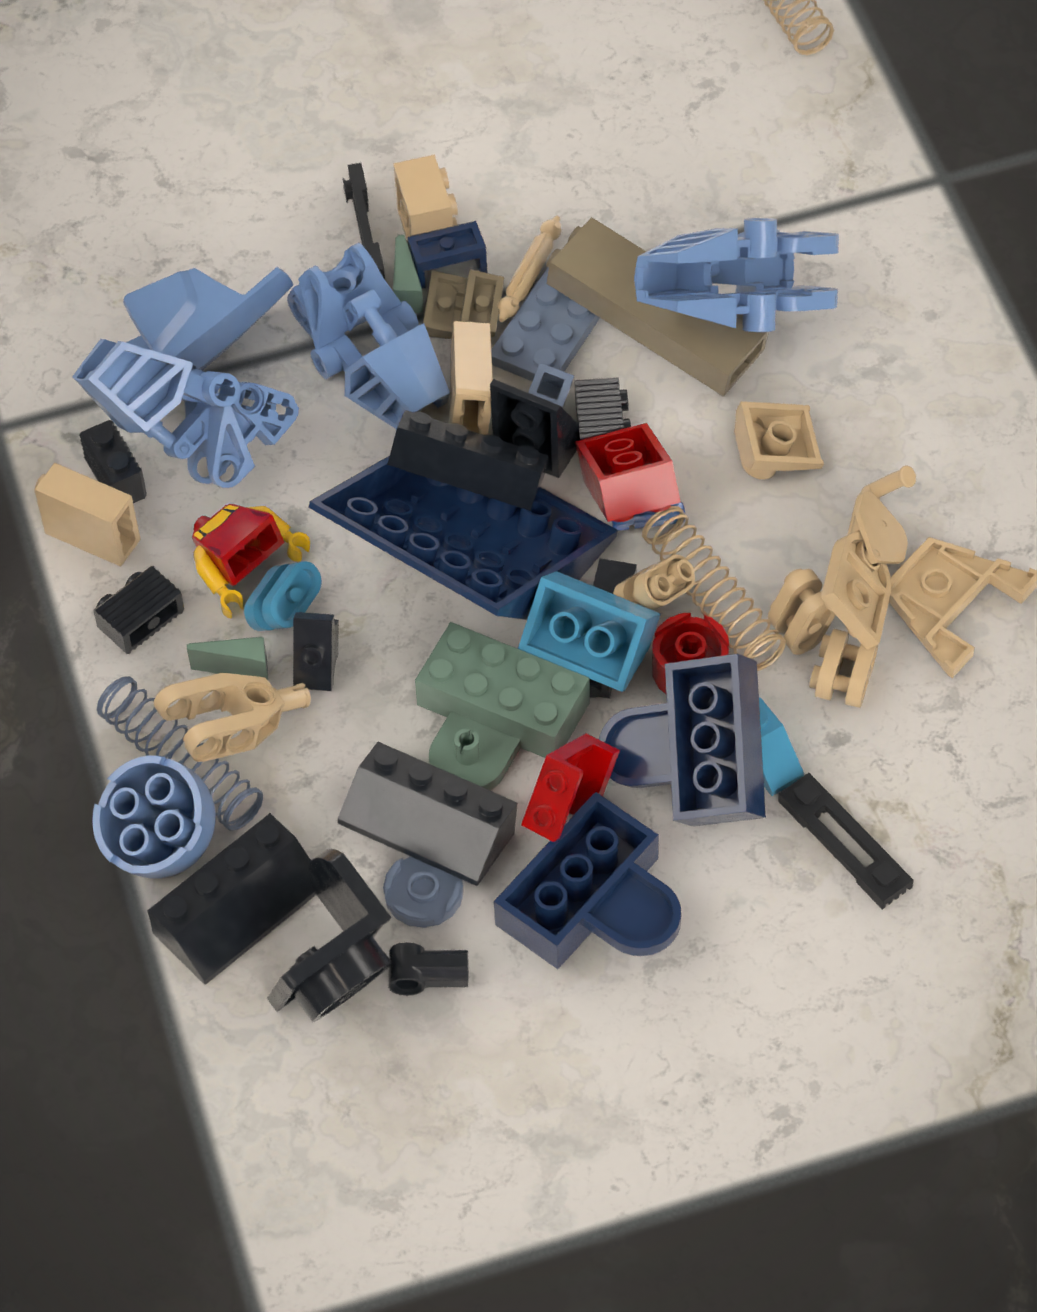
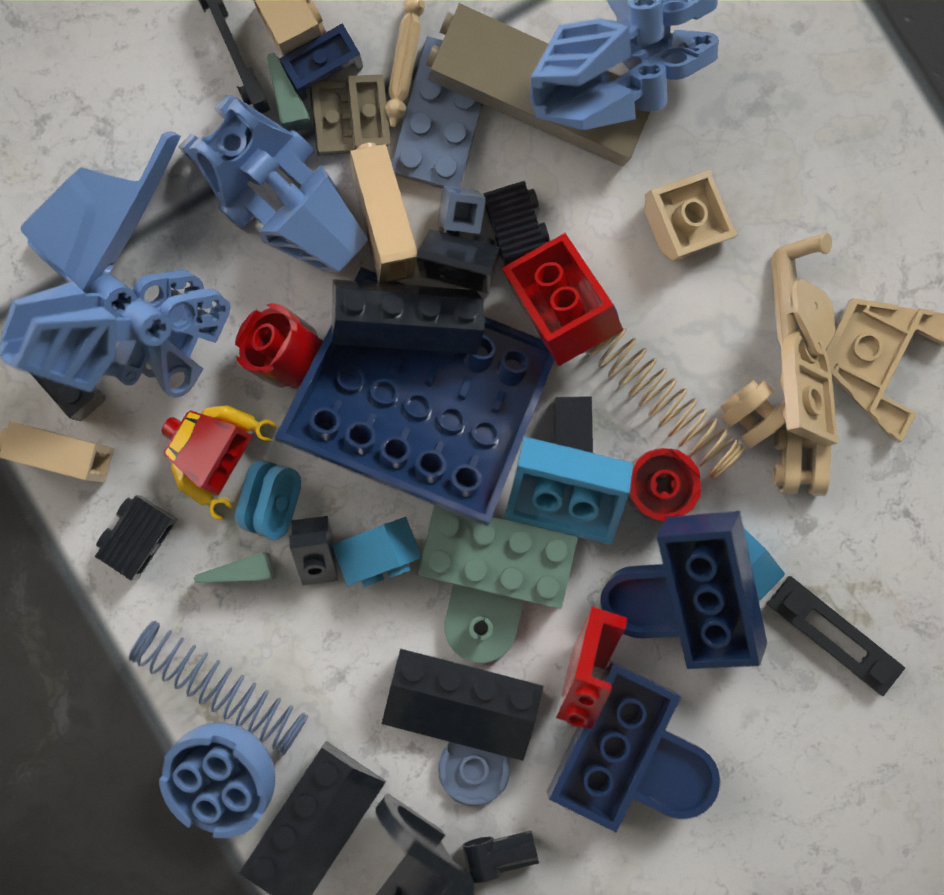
camera: 15 degrees left, 30 degrees up
tan piece [154,673,311,762] -> none
tan brick [613,554,695,610] -> none
none -> red brick [235,303,323,389]
none -> dark azure brick [332,516,422,587]

